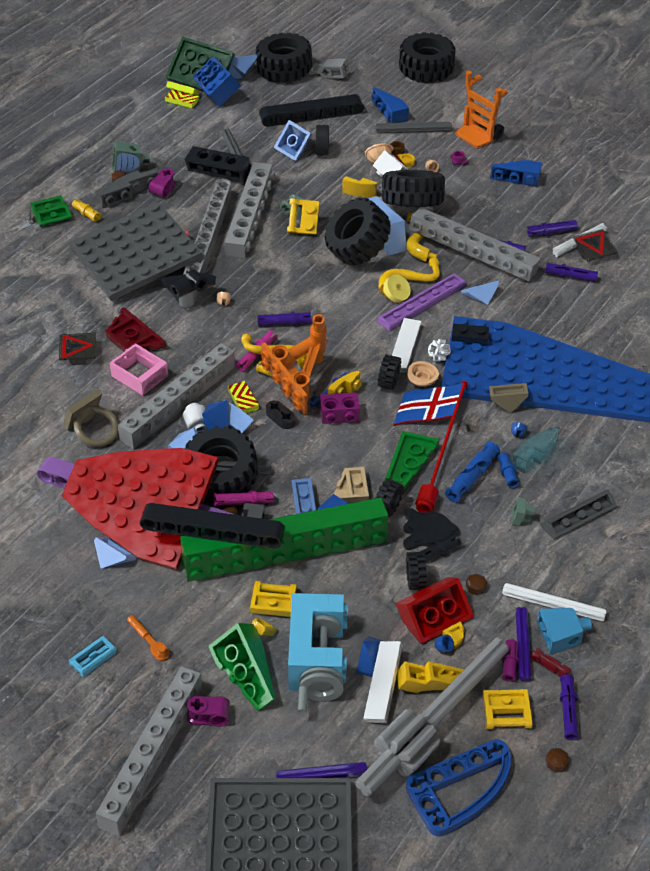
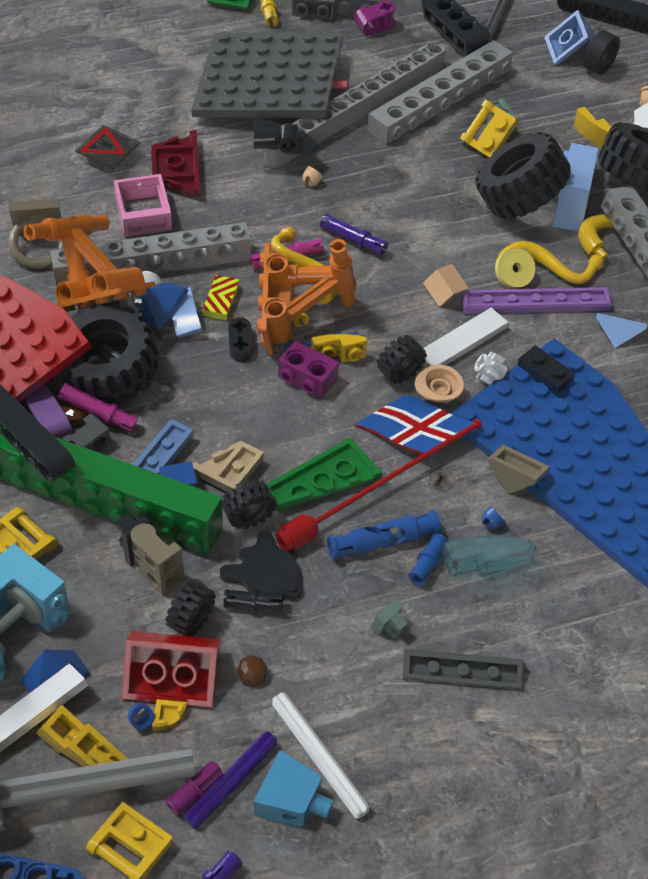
camera: 35 degrees right, 5 degrees up
dark red axle [531,648,571,677] -> none
none -> orange plate [23,214,156,312]
none -> dark tan hips [116,513,185,597]
none -> light nougat panel [423,264,468,306]

